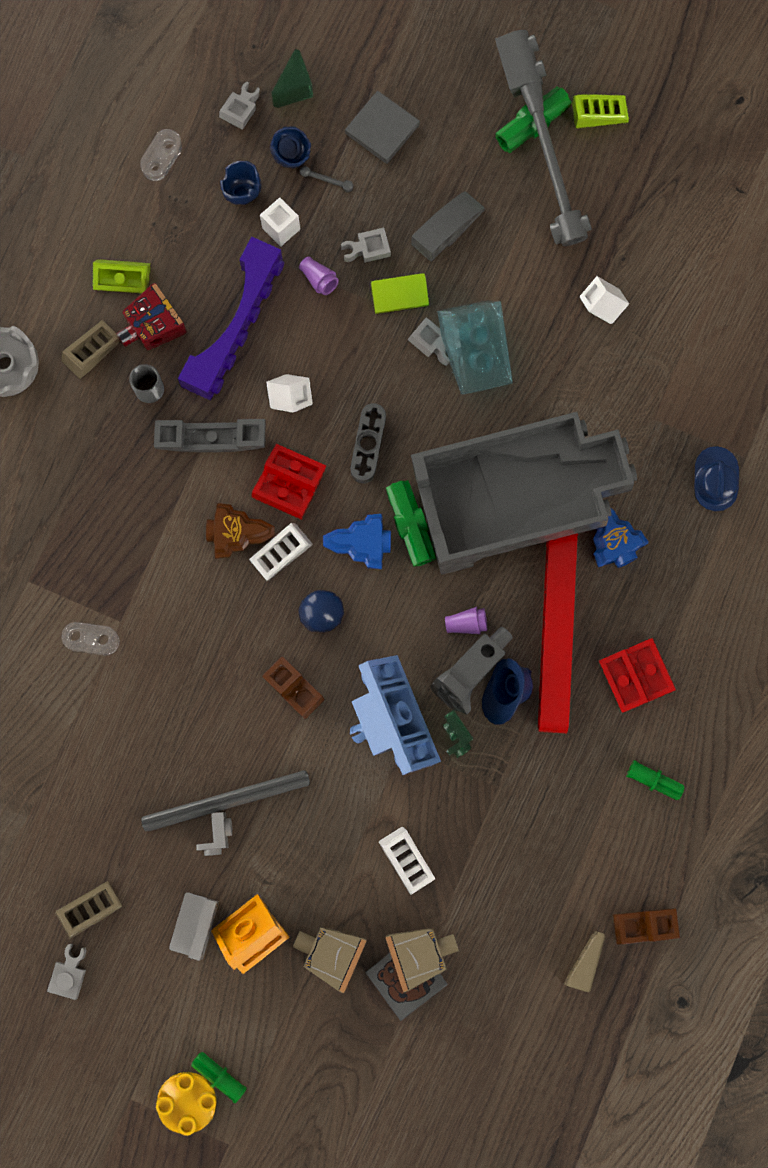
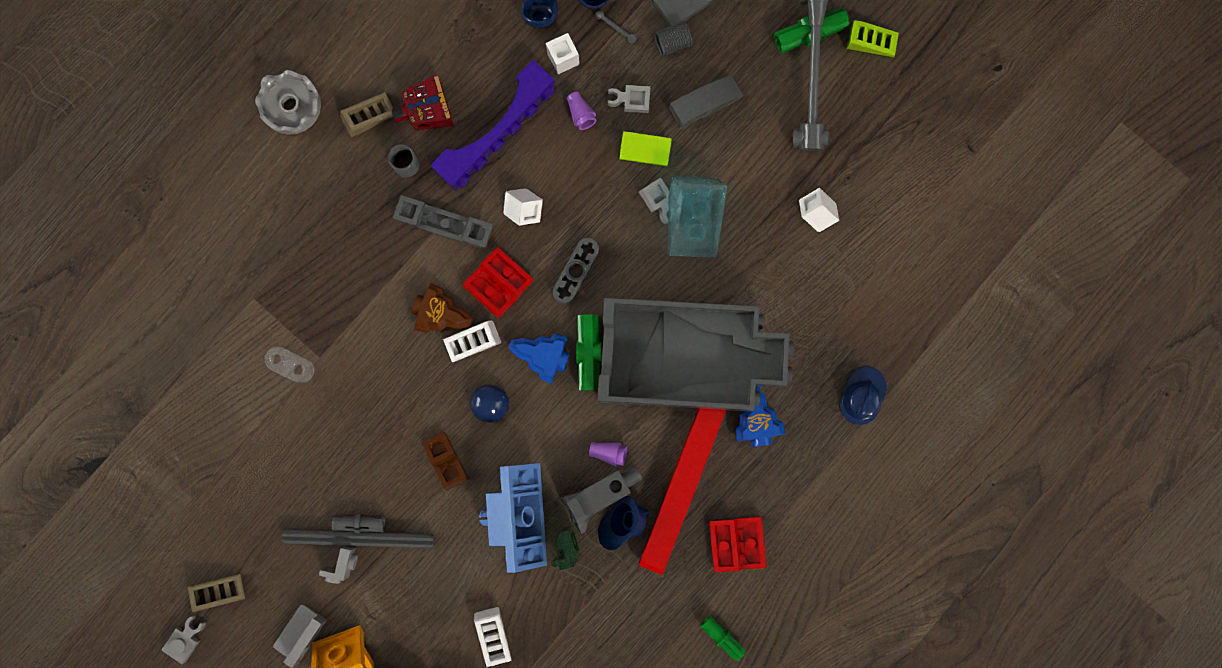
camera: 15 degrees right, 5 degrees up
lime slope [93,260,150,293] -> none
none -> dark grey pin [332,514,386,533]
none -> dark grey piece [655,22,693,57]

